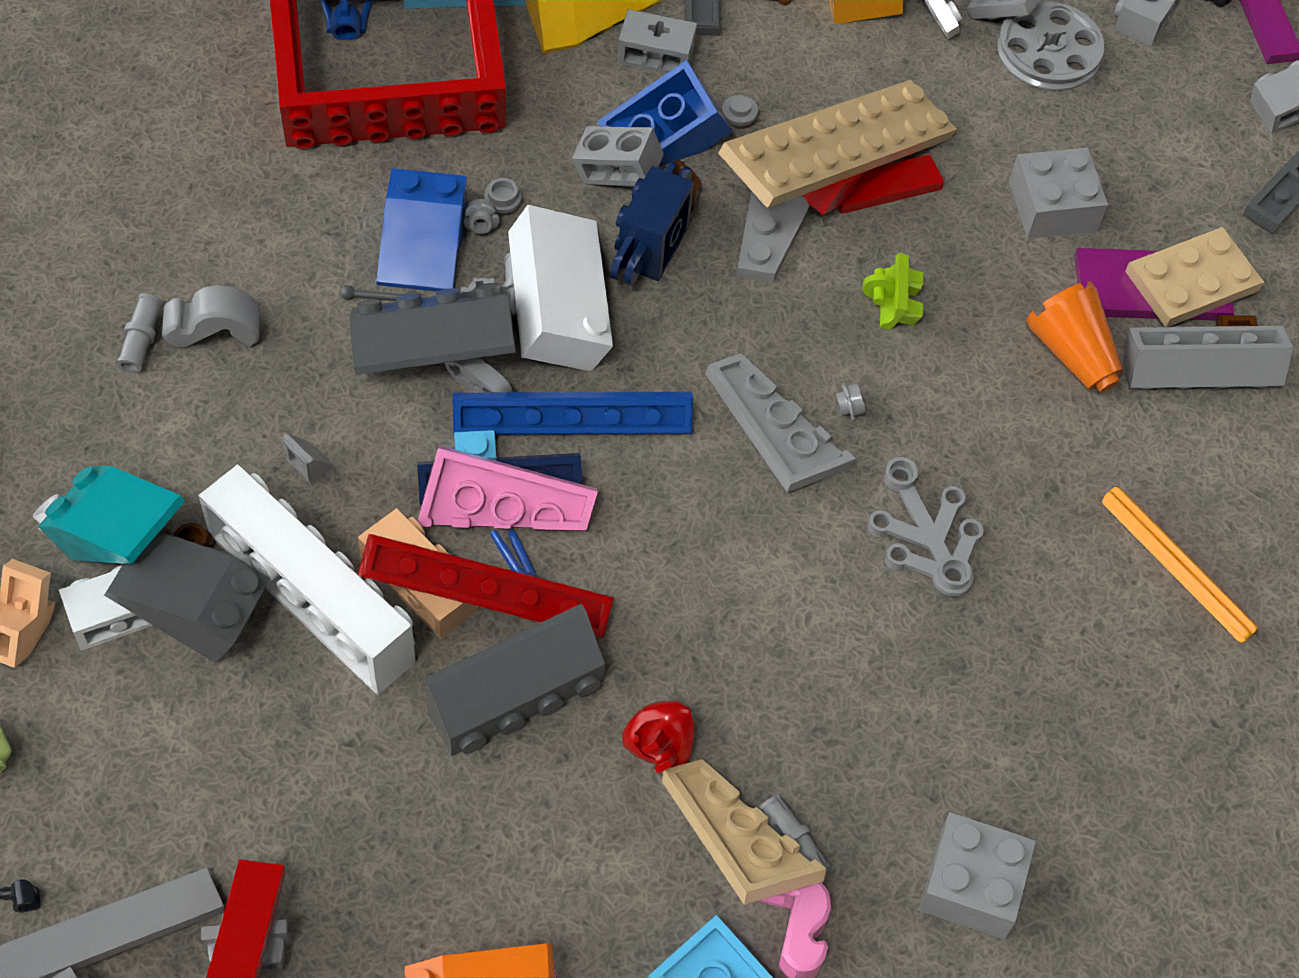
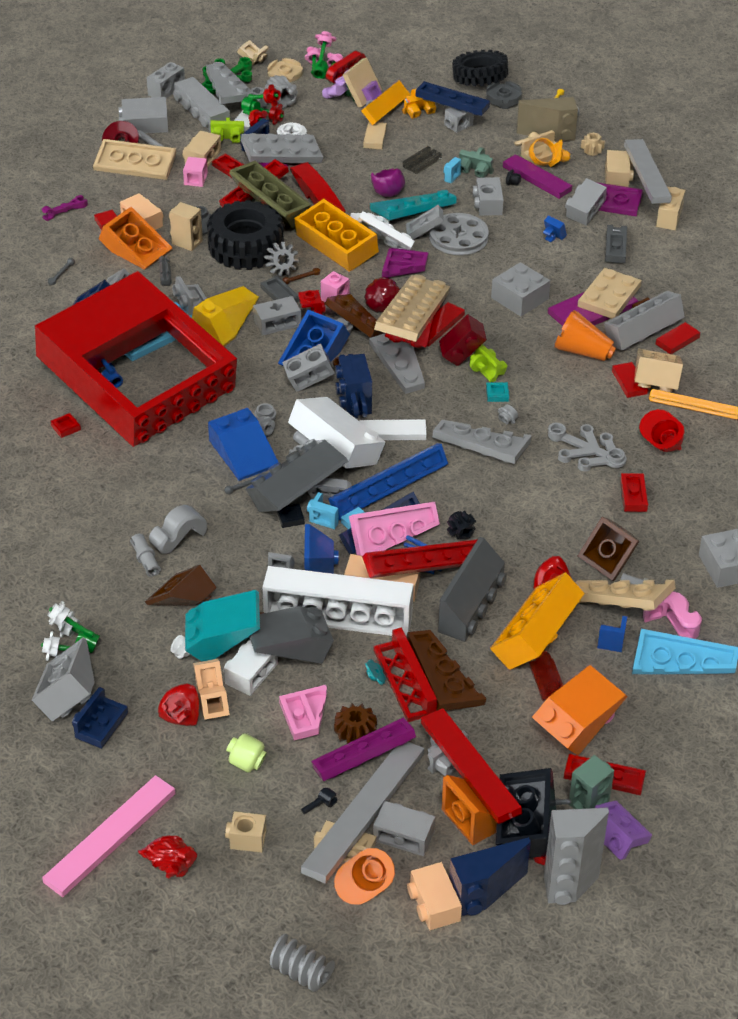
camera: 30 degrees left, 15 degrees down
none -> red tile [50,413,81,438]
none -> reddish brown slope [145,565,217,606]
none -> black tile [277,504,305,528]
none -> bright pink wing [279,685,327,741]
none -> red bracket [298,290,326,315]
none -> blue slope [304,524,339,574]
none -> medium azure bracket [307,492,338,530]
none -> magenta plate [311,717,416,781]
none -> bright pink brick [321,271,350,302]
none -> reddish brown wing [325,294,383,337]
none -> reddish brown gear [334,703,377,744]
none -> white tile [359,420,426,440]
none -> dark red hair [364,277,400,312]
none -> teal plant [365,659,386,685]
none -> red fence [373,627,437,722]
none -> magenta wing [382,248,429,278]
none -> reddish brown wing [406,630,486,711]
none -> dark red brick [439,314,487,366]
none -> black gear [447,511,476,540]
none -> teal tile [486,382,509,402]
none -> light orange brick [490,572,585,670]
none -> clear red hinge [529,650,563,701]
none -> blue tile [543,215,567,242]
none -> reddish brown slope [577,517,640,581]
none -> blue panel [597,616,627,652]
none -> red tile [612,362,648,398]
none -> red plate [620,473,648,512]
none -> tan slope [634,348,683,392]
none -> red piece [639,409,685,452]
none -> red tile [656,322,701,354]

